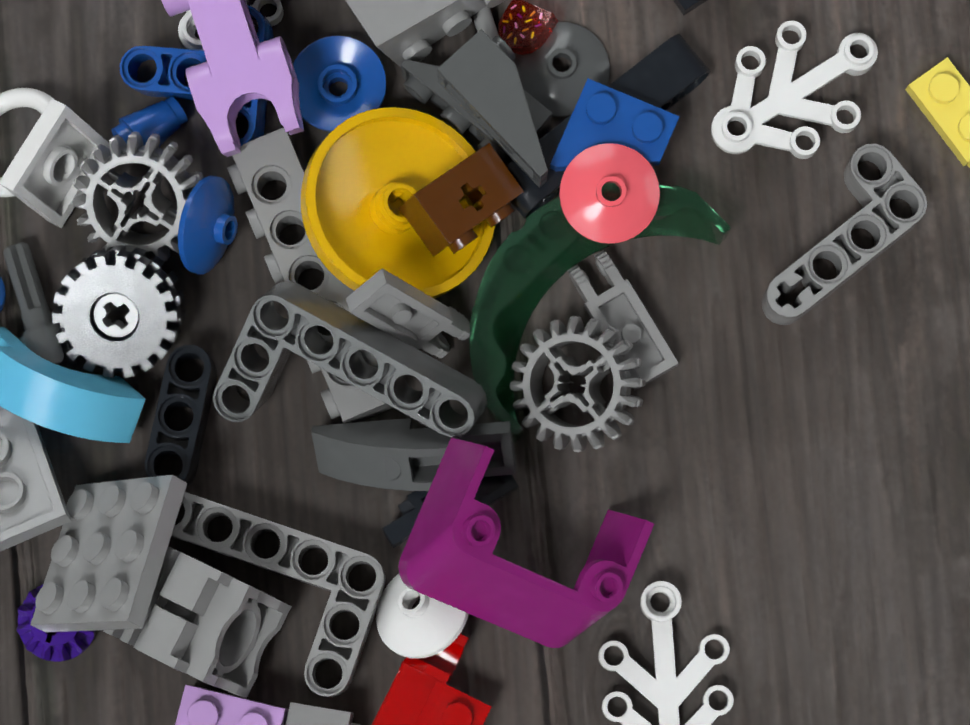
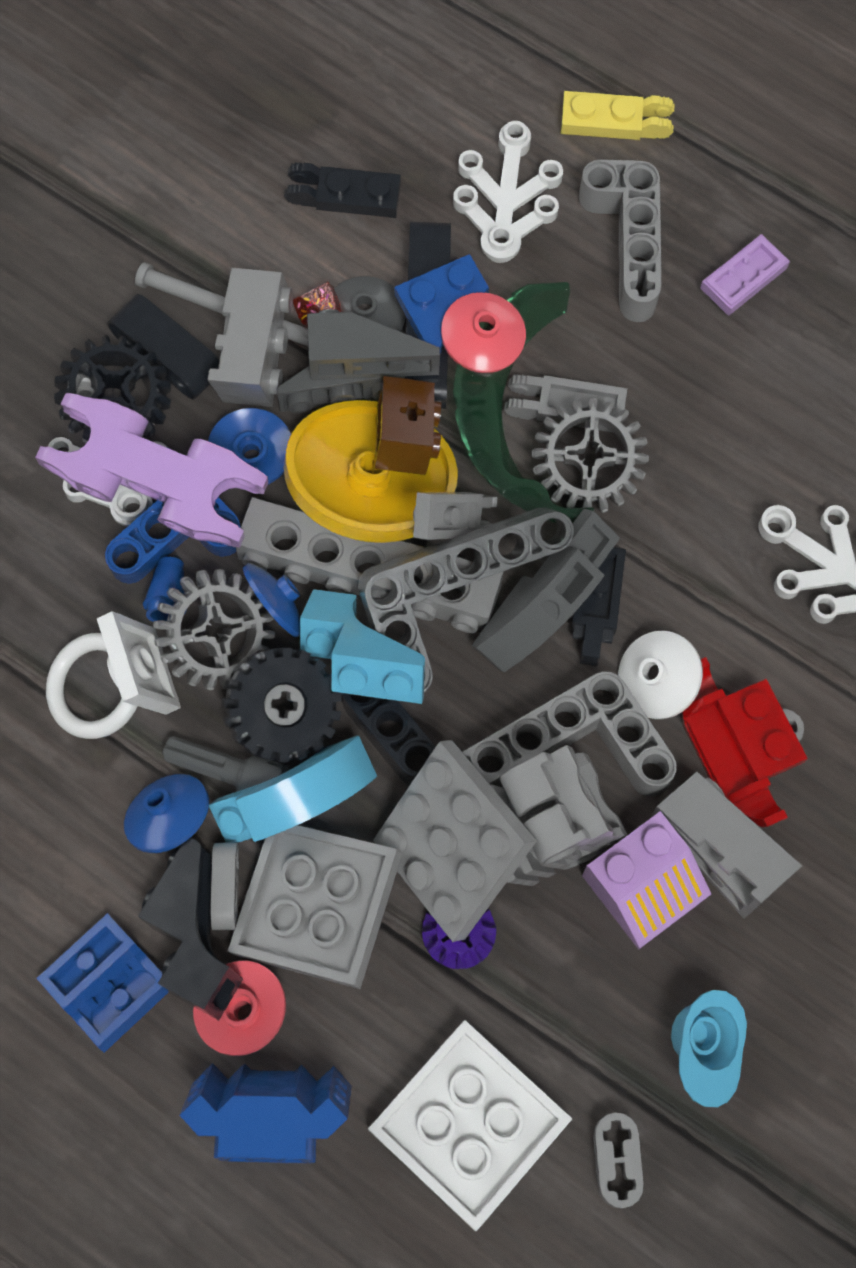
camera: 55 degrees left, 10 degrees down
magenta windscreen [398,437,654,648] -> none
none -> medium azure arch [300,589,425,704]
none -> lavender plate [700,234,790,316]

